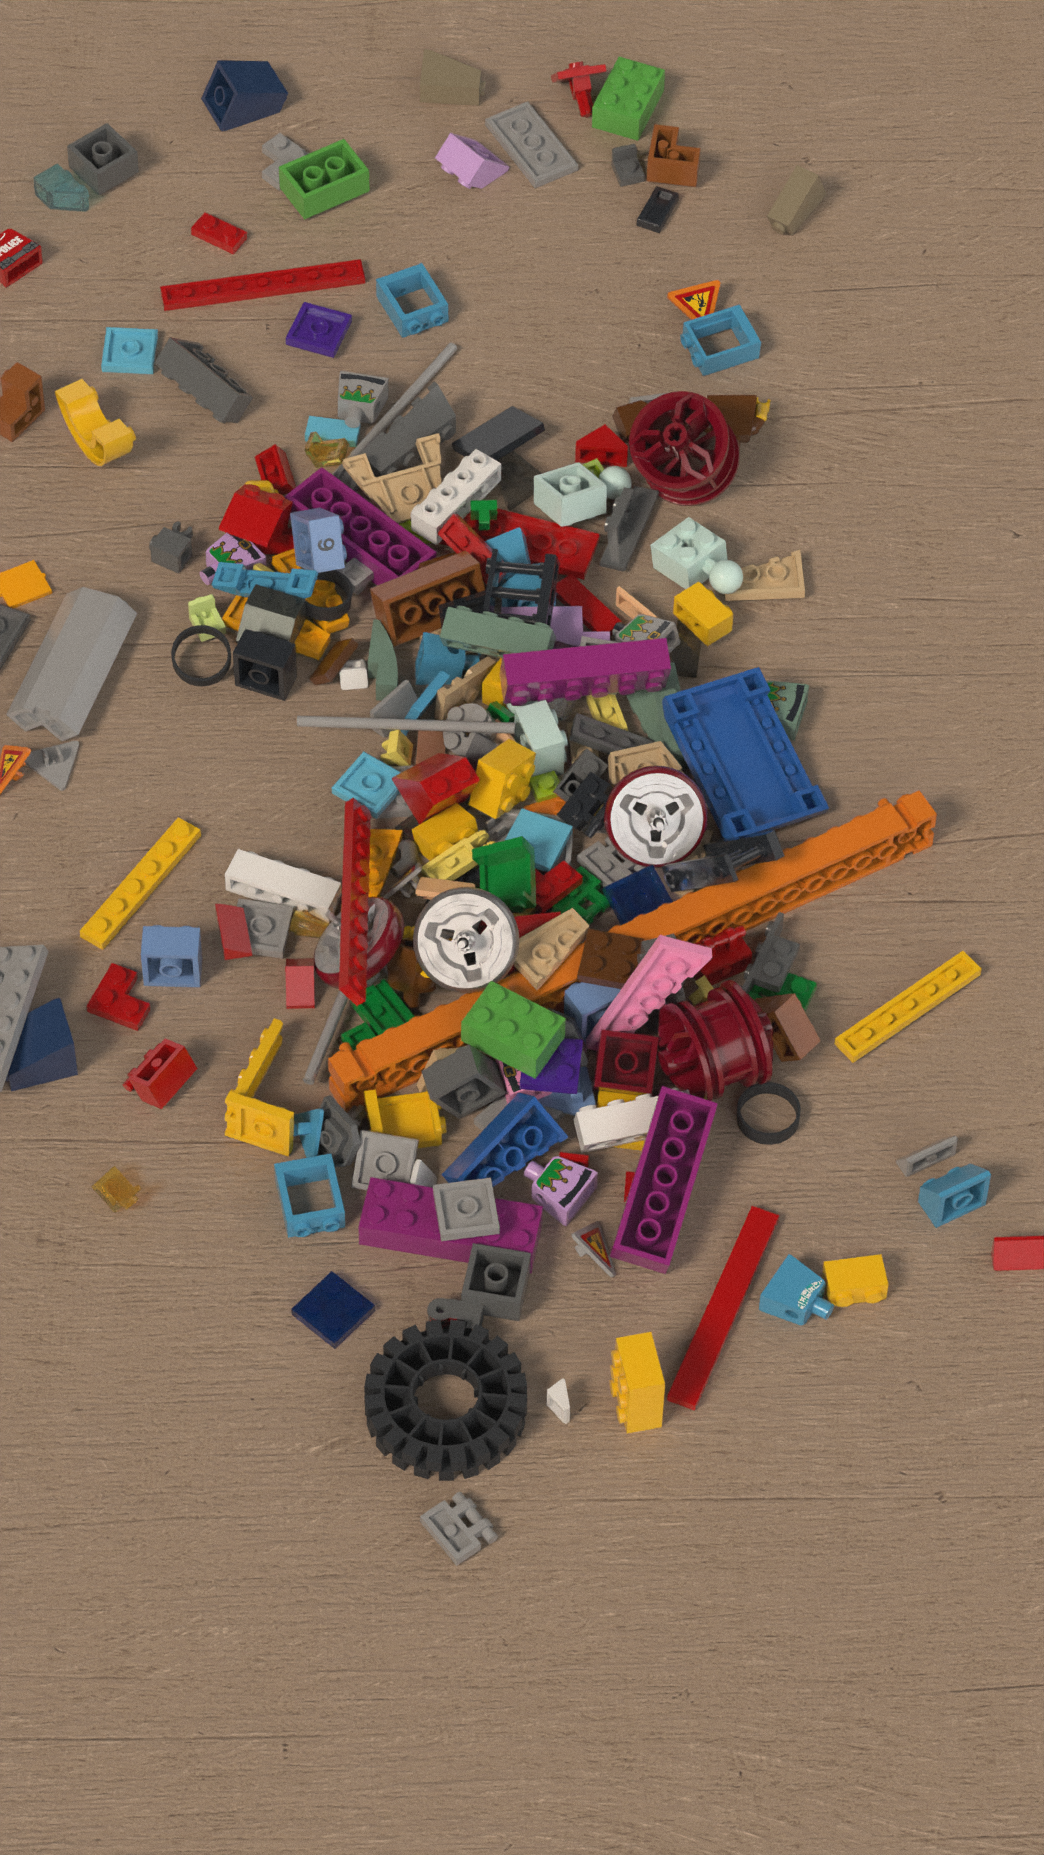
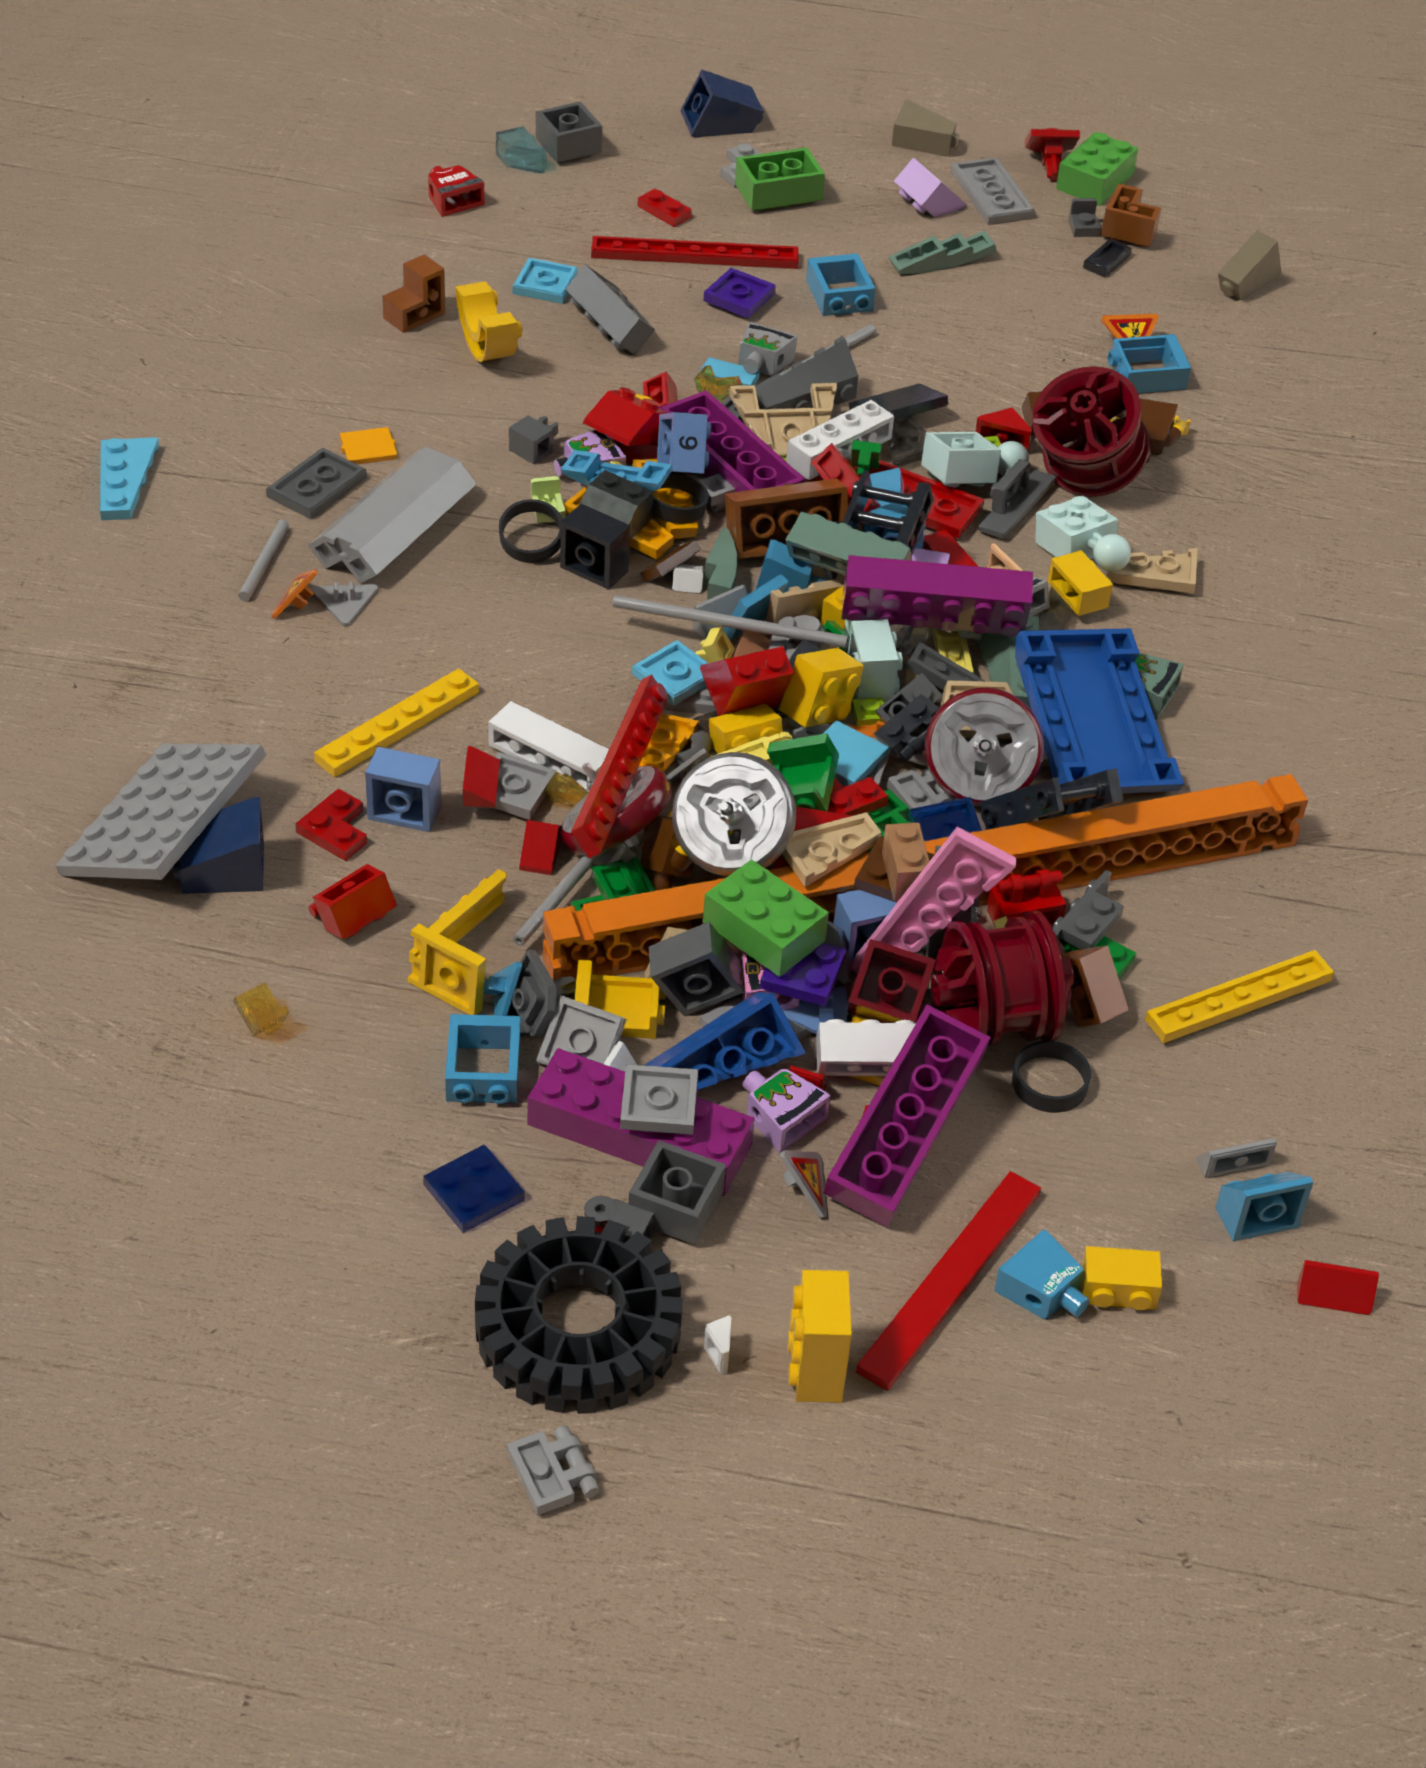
camera: 10 degrees right, 10 degrees down
none -> medium nougat brick [882,823,929,902]
none -> sand green slope [888,230,997,274]

